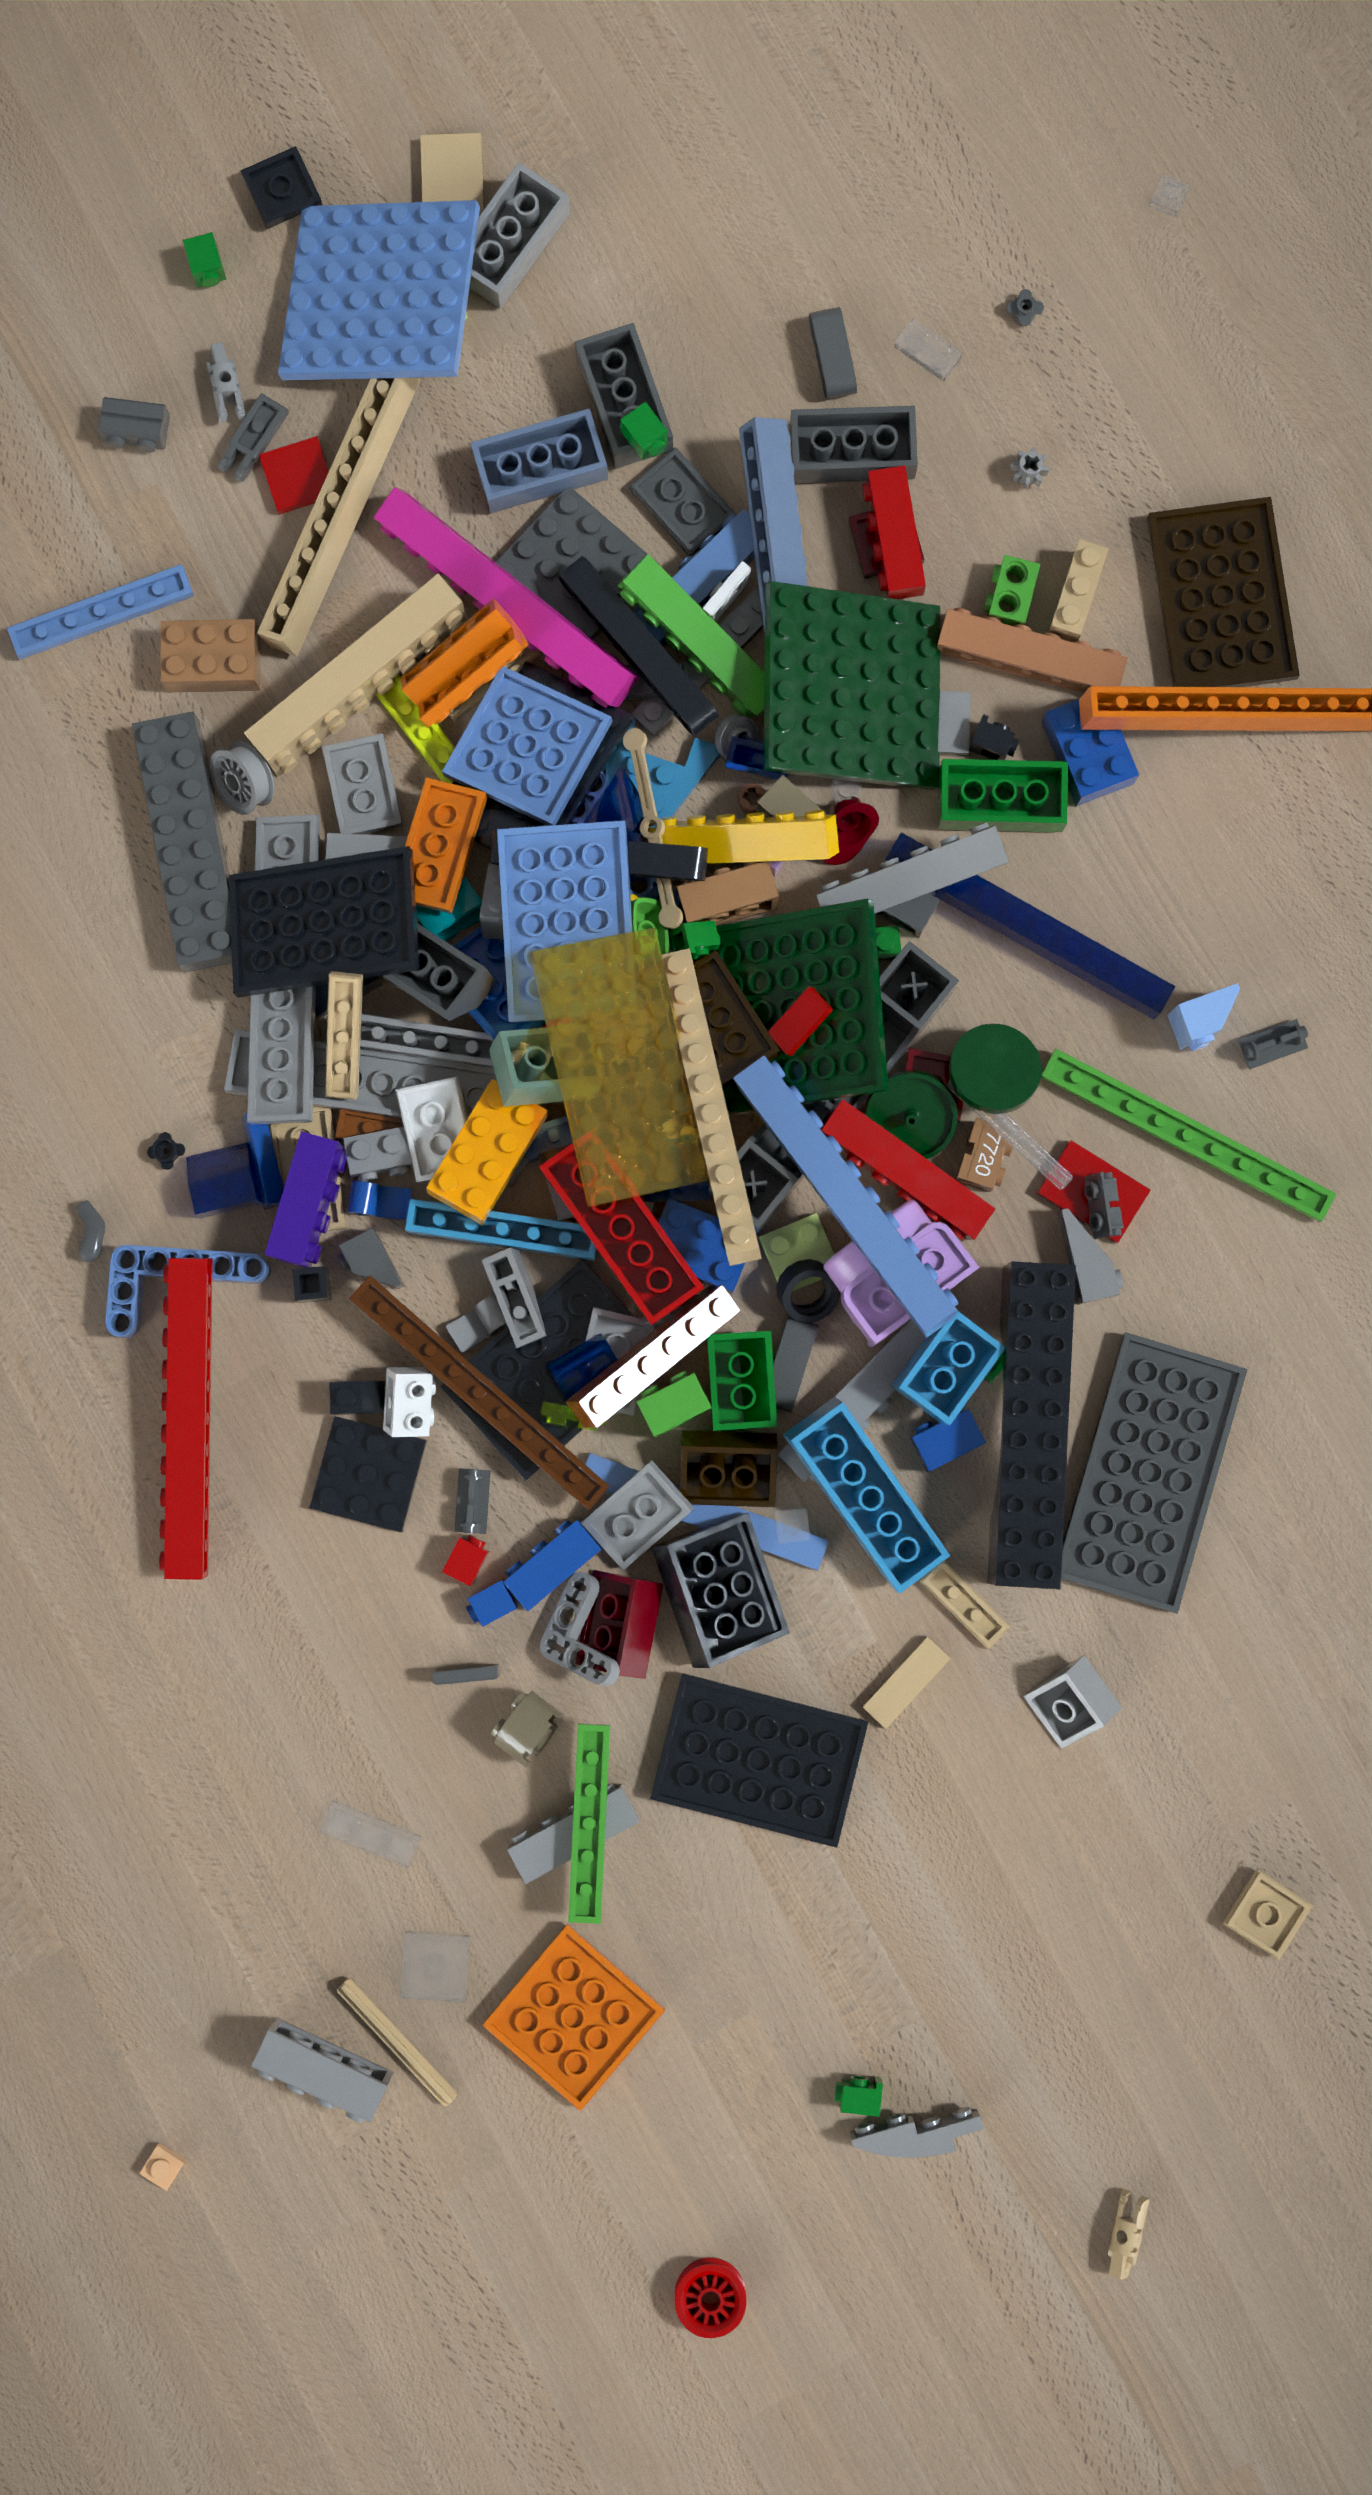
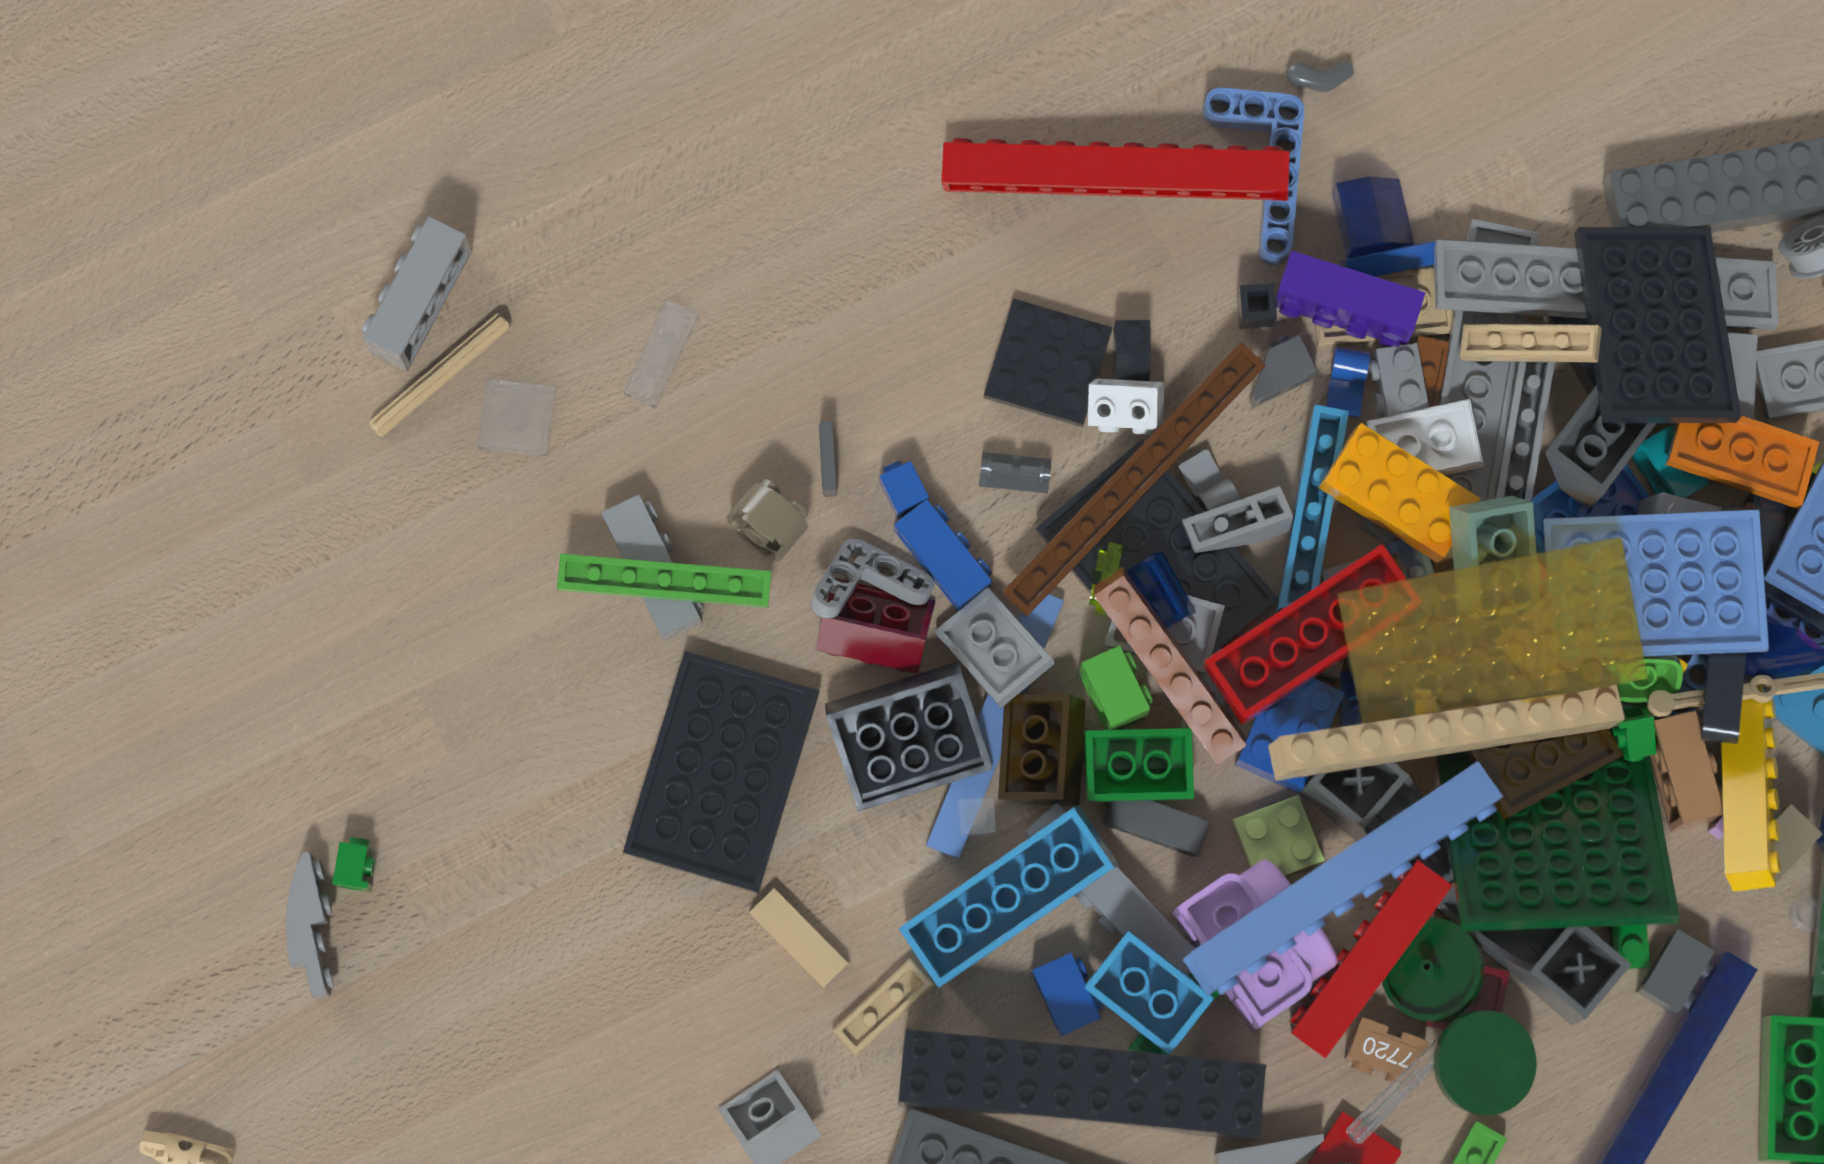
camera: 90 degrees right, 5 degrees down
light nougat plate [139,2143,186,2191] -> none
black plate [147,1132,185,1170] -> none
red brick [442,1534,490,1586] -> none
orange plate [482,1923,665,2111] -> none
red wheel [675,2257,747,2339] -> none
nougat bush [738,783,766,814] -> none
red tile [768,987,833,1056] -> none
black tyre [776,1259,840,1323] -> none
light grey brick [816,822,1009,914] -> none
dark red piece [821,796,879,865] -> none

